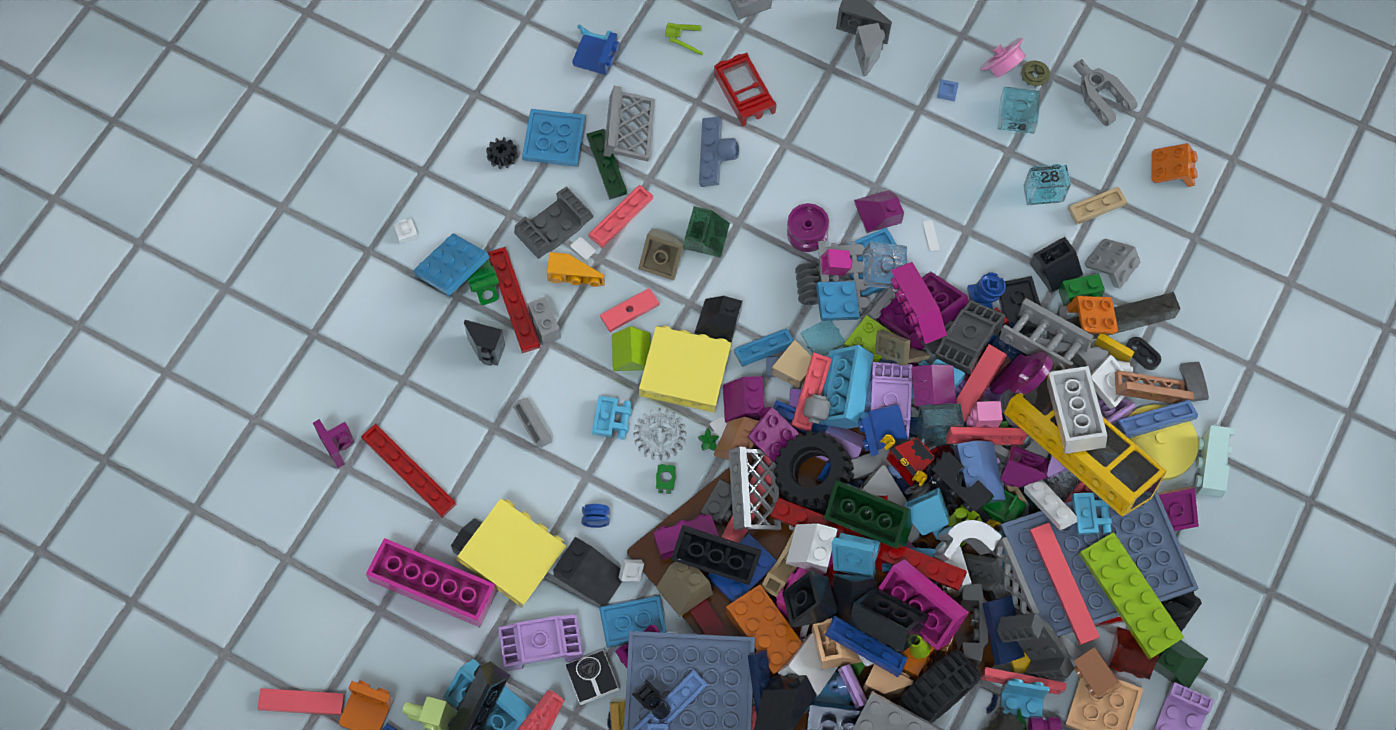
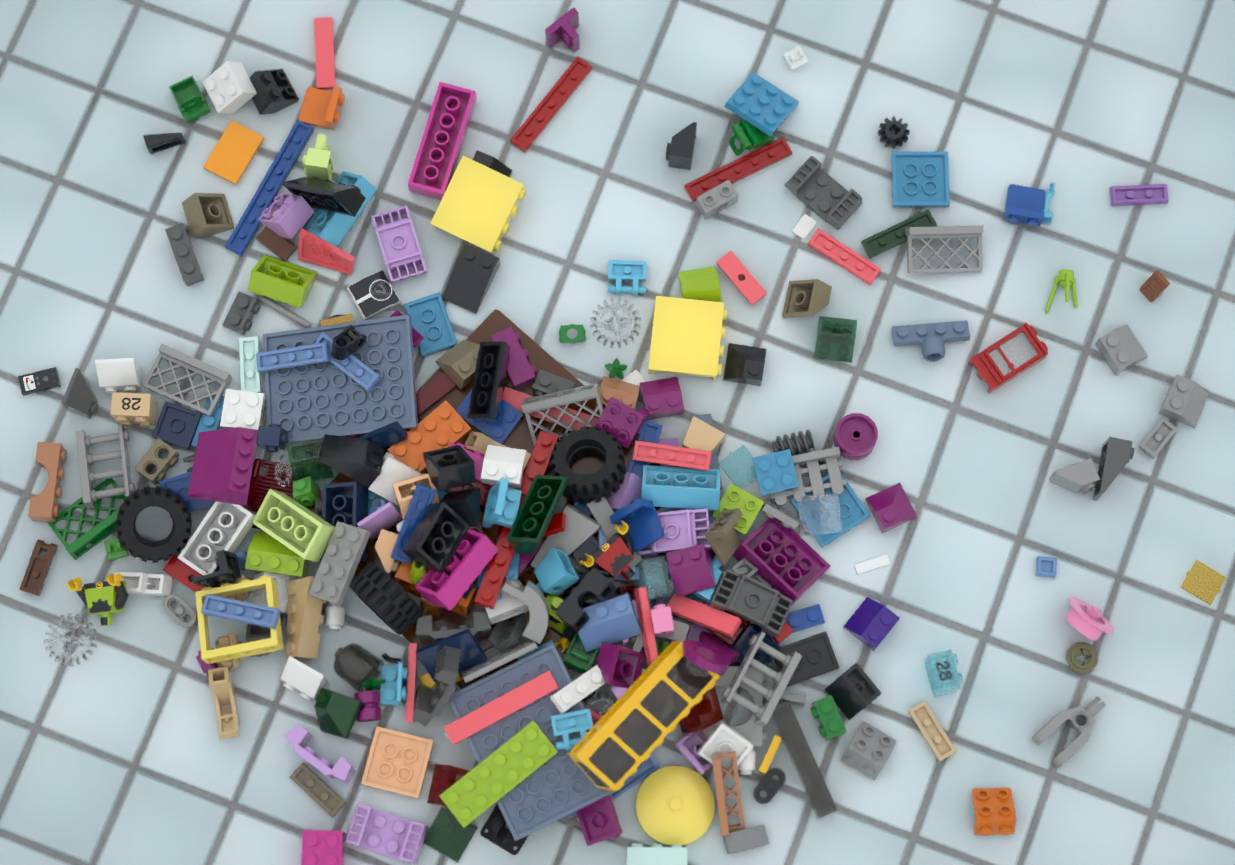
camera: 85 degrees right, 10 degrees up
light grey piece [513,398,552,448] -> none
light orange slope [547,252,605,287] -> none
blue wheel [581,504,610,528] -> none
white plate [619,559,644,581] -> none
dark azure plate [734,328,794,367] -> none
light grey head [803,394,831,424] -> none
dark pink brick [820,249,852,276] -> none
dark pink brick [890,262,947,344] -> none
blue wheel [975,272,1006,303] -> none
clear light blue brick [998,87,1040,134] -> none
white brick [1047,366,1107,454] -> none
orange bracket [1067,296,1118,334] -> none
nougat slope [1073,647,1122,698] -> none
medium blue tile [1116,400,1198,438] -> none
none -> dark purple slope [843,597,900,651]

